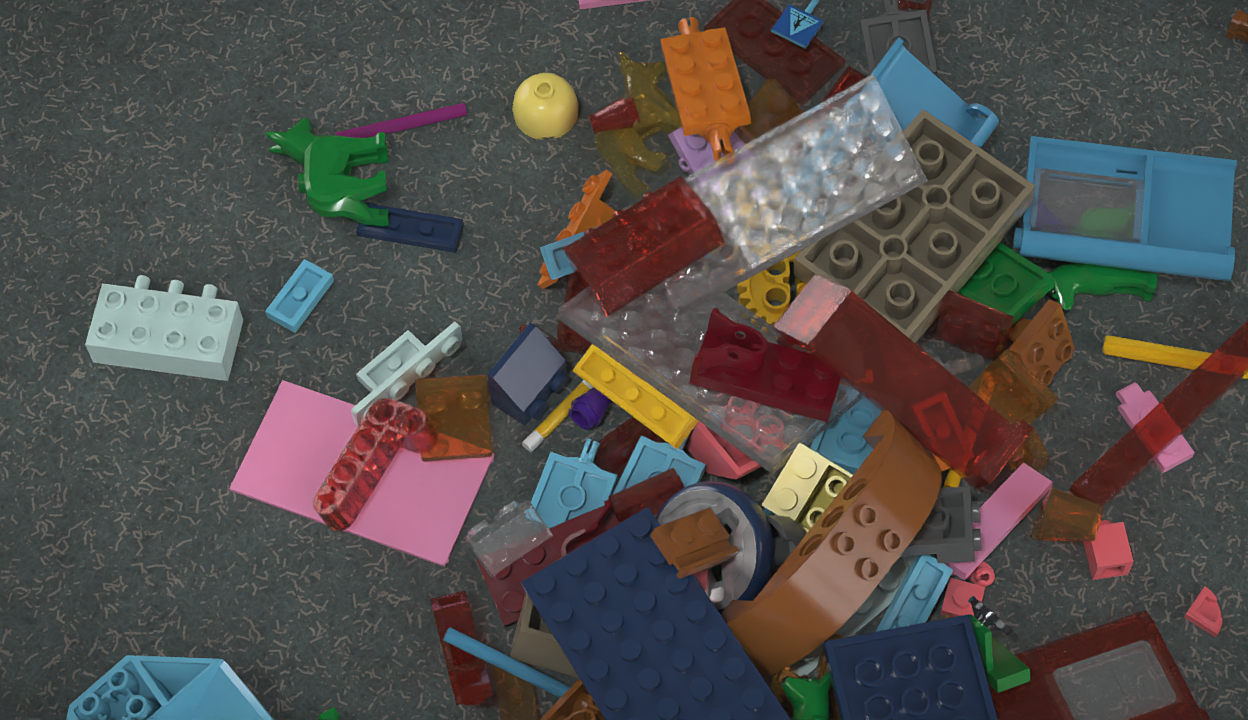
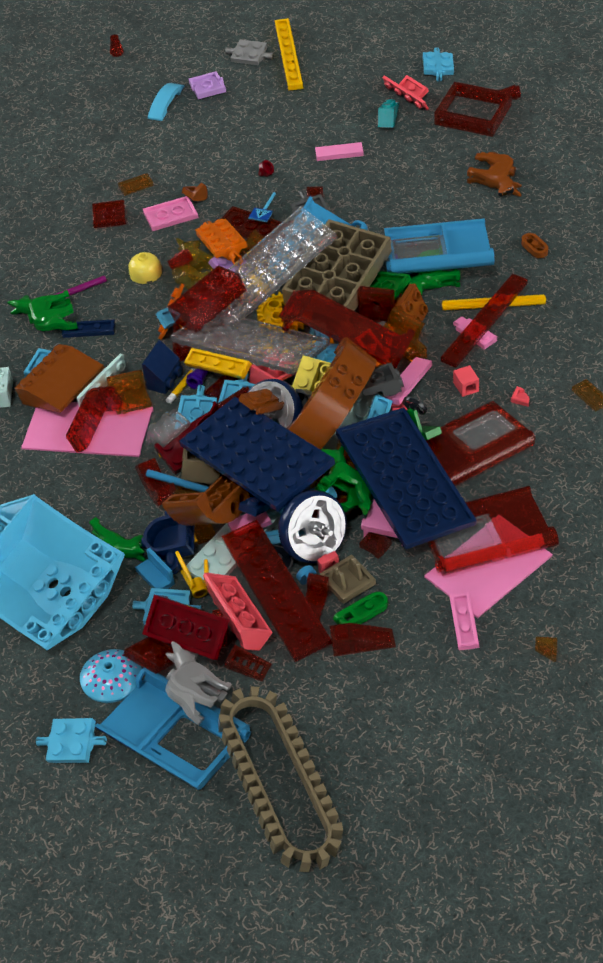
camera: 10 degrees left, 15 degrees down
dark red plate [689,308,845,423] -> none
clear orange slope [1030,487,1104,541] -> none
none -> dark orange slope [15,344,105,413]

